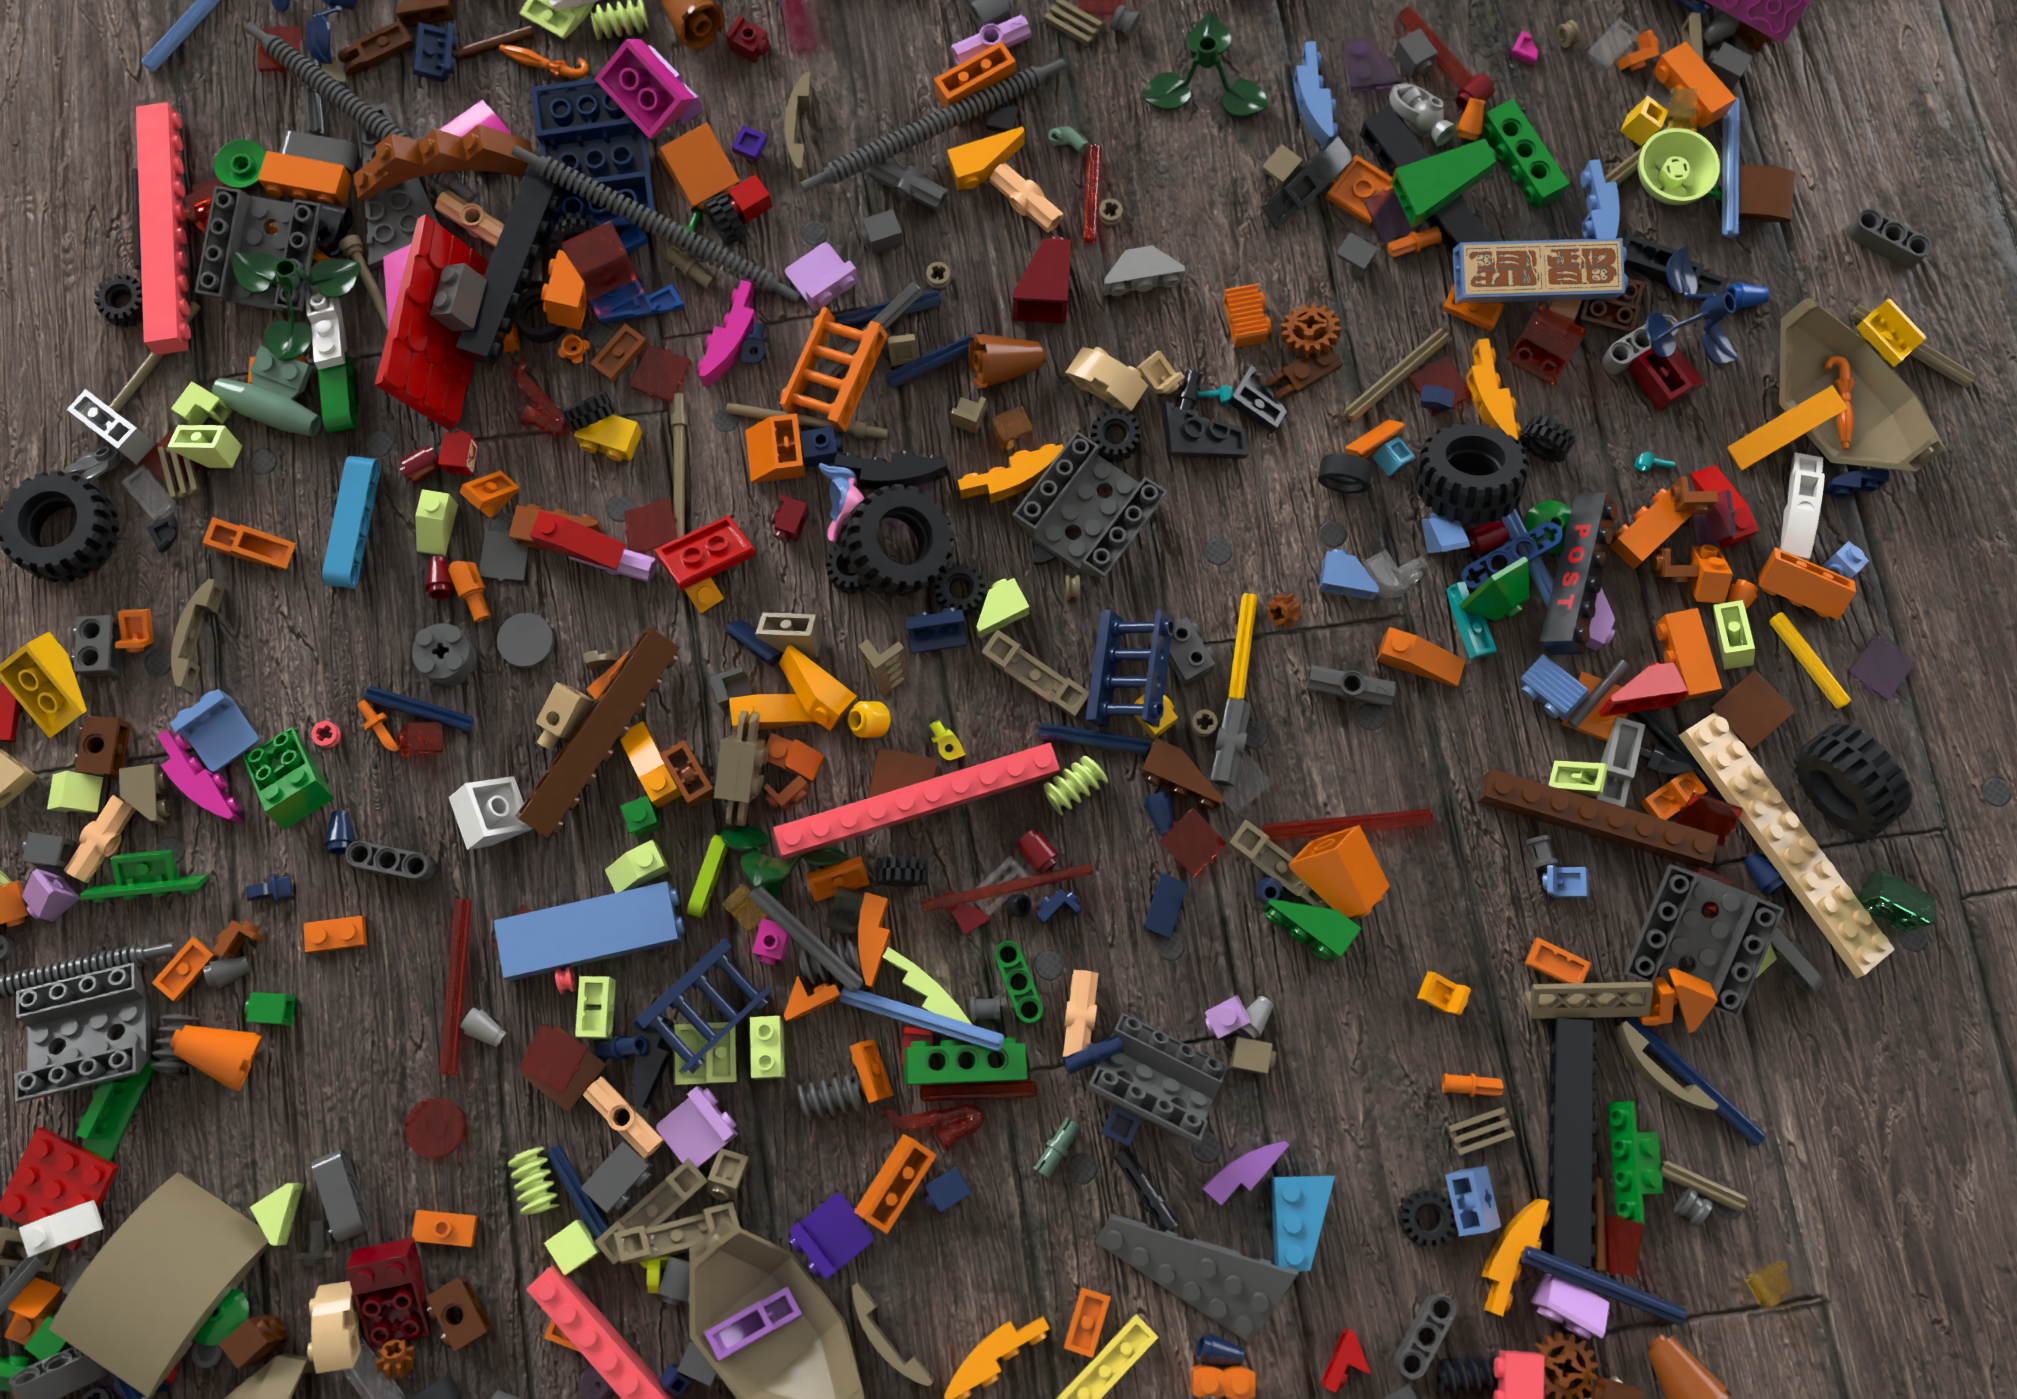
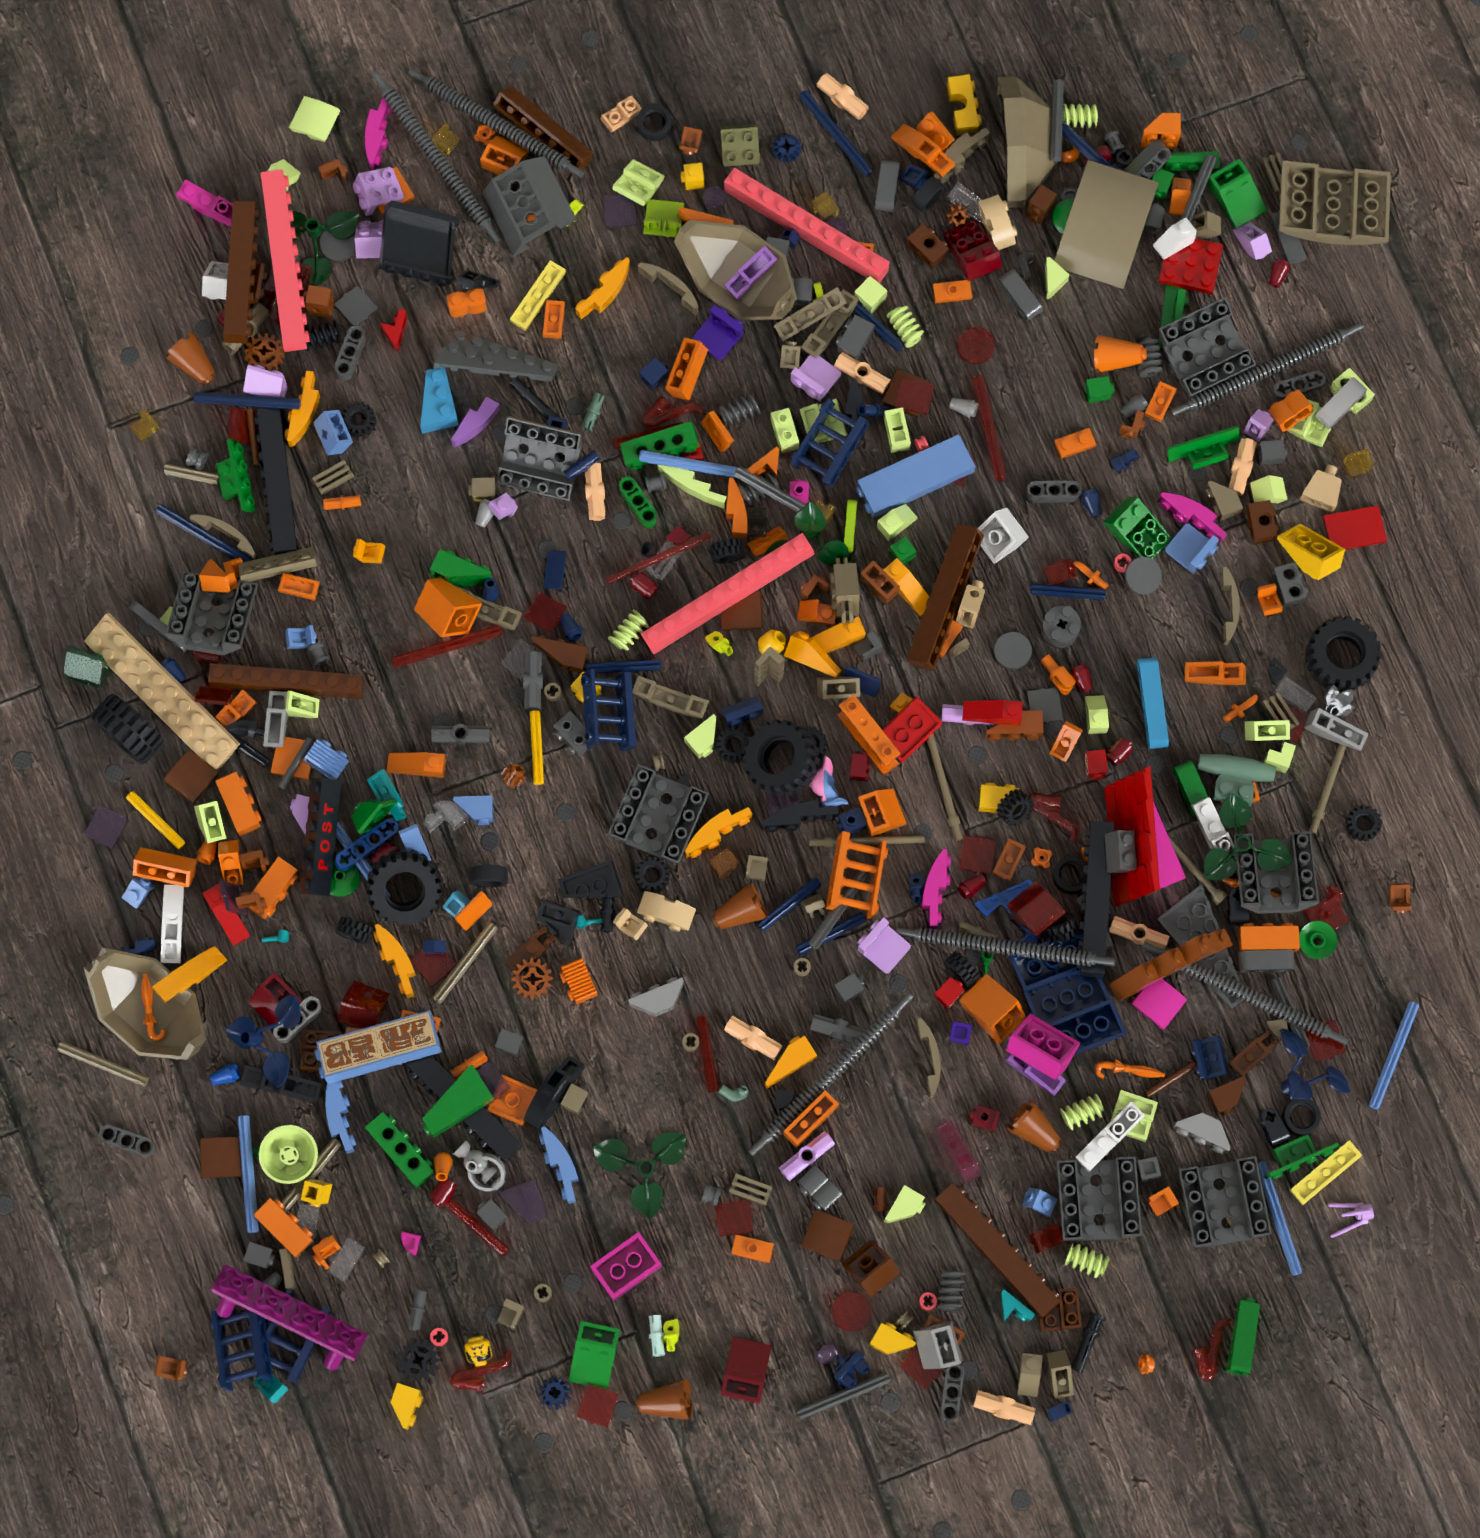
camera: 165 degrees right, 0 degrees up
black bar [132,168,141,270] -> none
coral brick [136,102,191,355] -> none
orange slope [541,250,587,330] -> none
clear red piece [624,498,678,553] -> none
dark red slope [1012,237,1071,324] -> none
dark blue bracket [1036,889,1081,925] -> none
dark blue cone [1196,1334,1244,1366] -> none
slope [1599,662,1688,717] -> none
clear yellow panel [1667,89,1699,132] -> none
yellow bracket [1856,299,1926,367] -> none
none -> orange fence [837,694,901,776]
none -> dark red cone [957,874,987,900]
none -> dark grey tile [1124,557,1162,595]
none -> orange piece [1223,695,1258,723]
none -> dark orange bracket [1389,883,1412,913]

